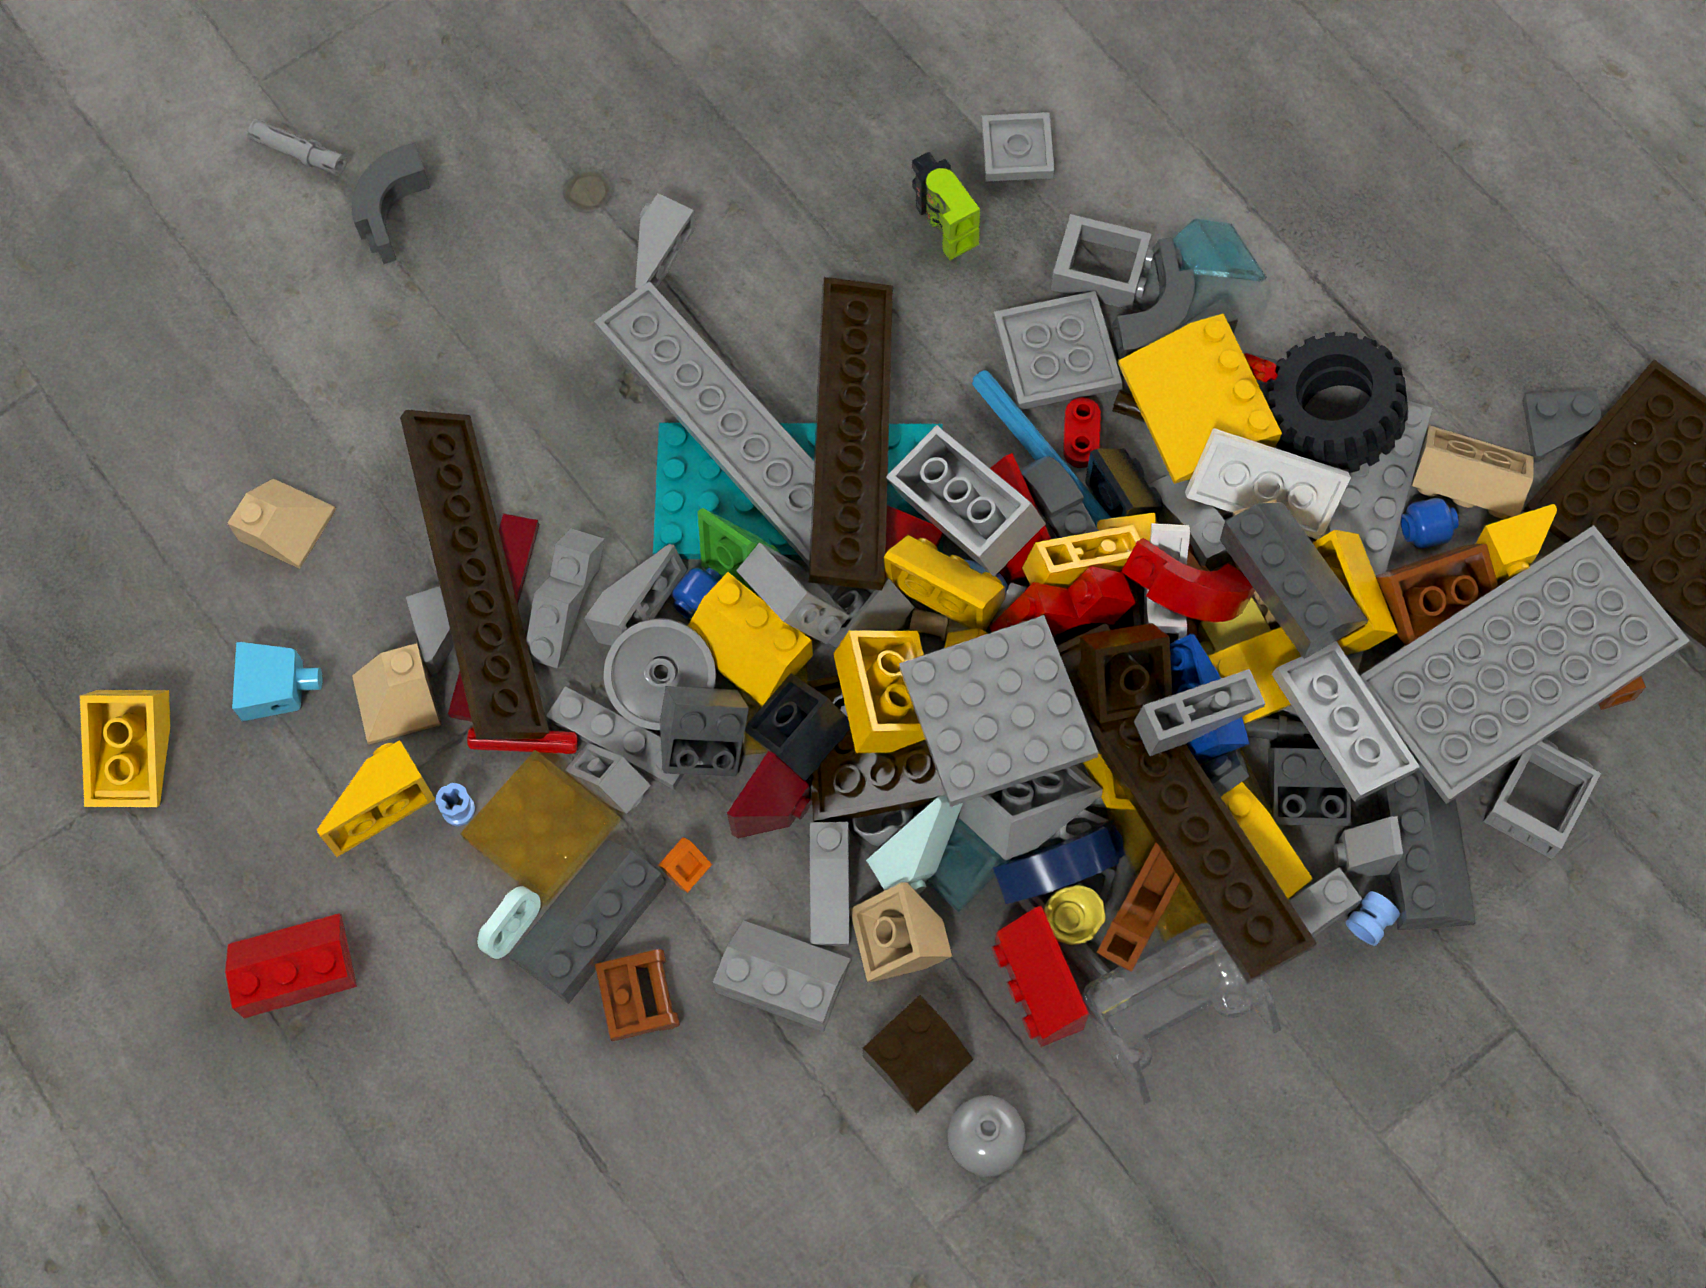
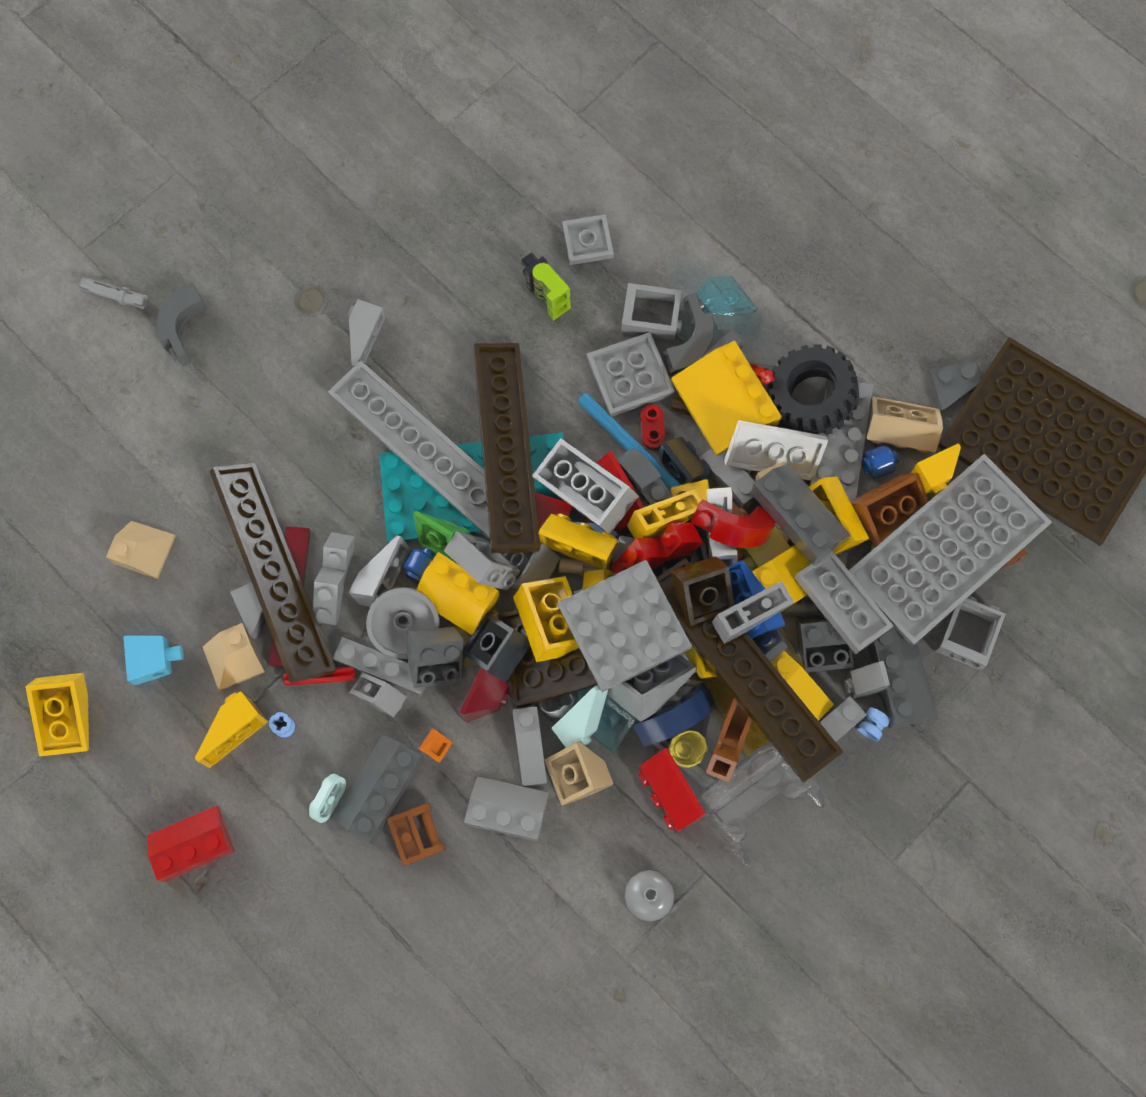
camera: 10 degrees left, 5 degrees up
clear yellow plate [460,750,621,906] -> none
dark brown slope [862,995,973,1114] -> none

